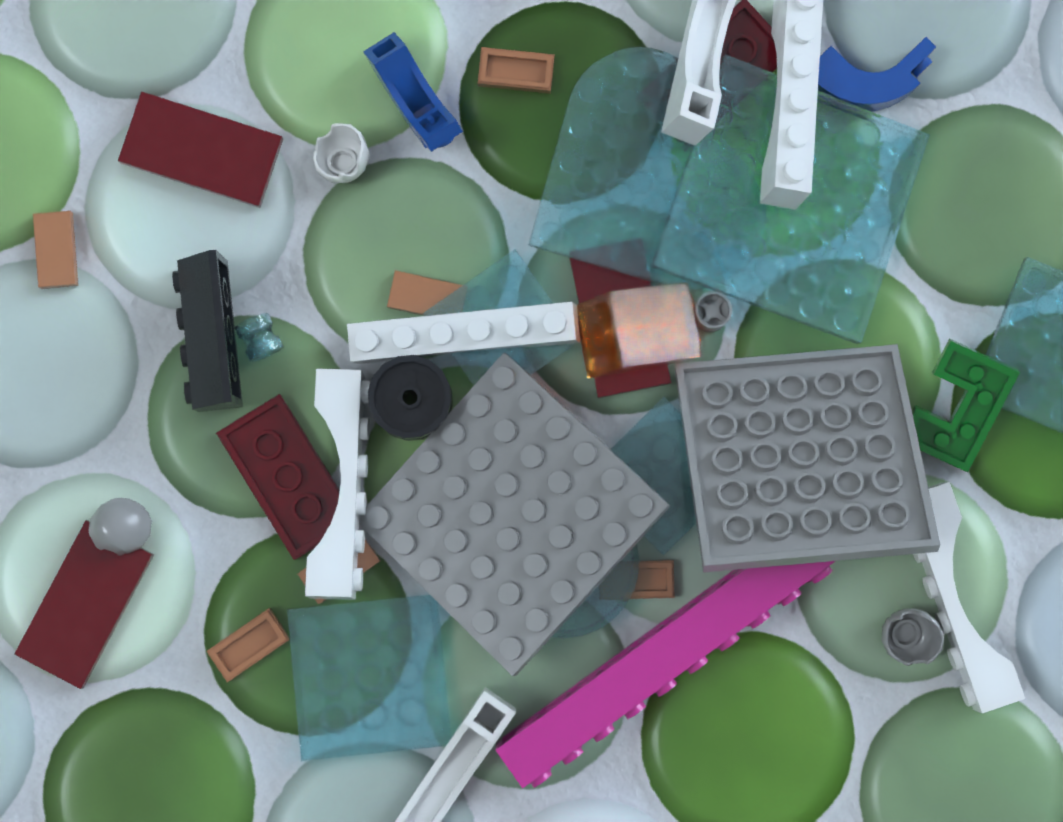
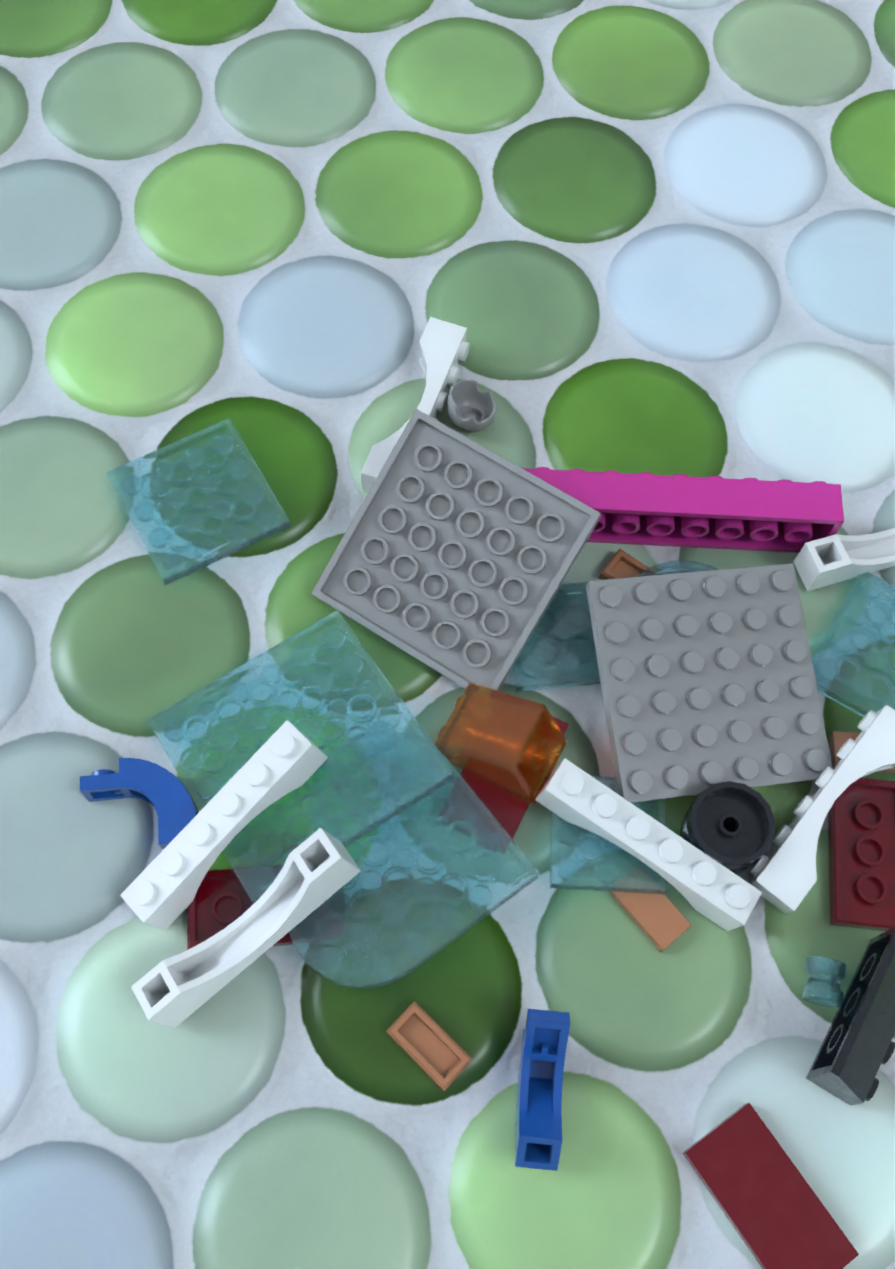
camera: 140 degrees left, 20 degrees down
white hair [313,123,370,183] -> none
light grey wheel [692,291,732,332] -> none
green plate [912,338,1020,473] -> none

